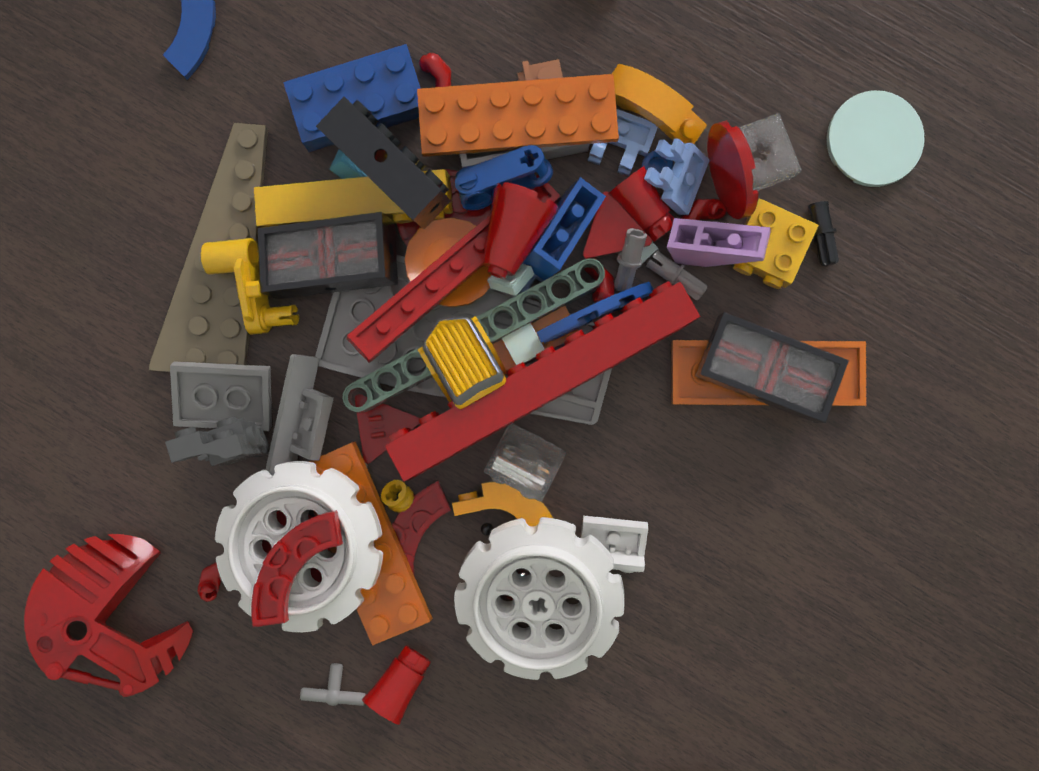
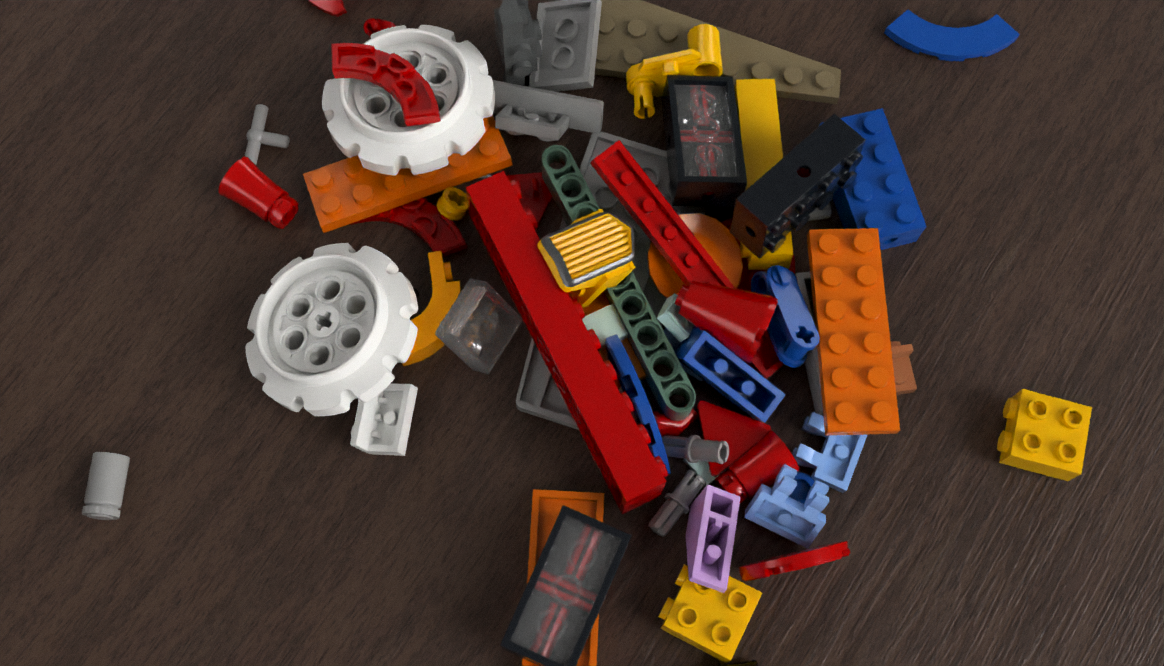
camera: 85 degrees right, 15 degrees down
red arm [419,53,452,87] -> none
light orange arch [612,64,707,144] -> none
red arm [680,199,726,220] -> none
clear brick [739,113,801,191] -> none

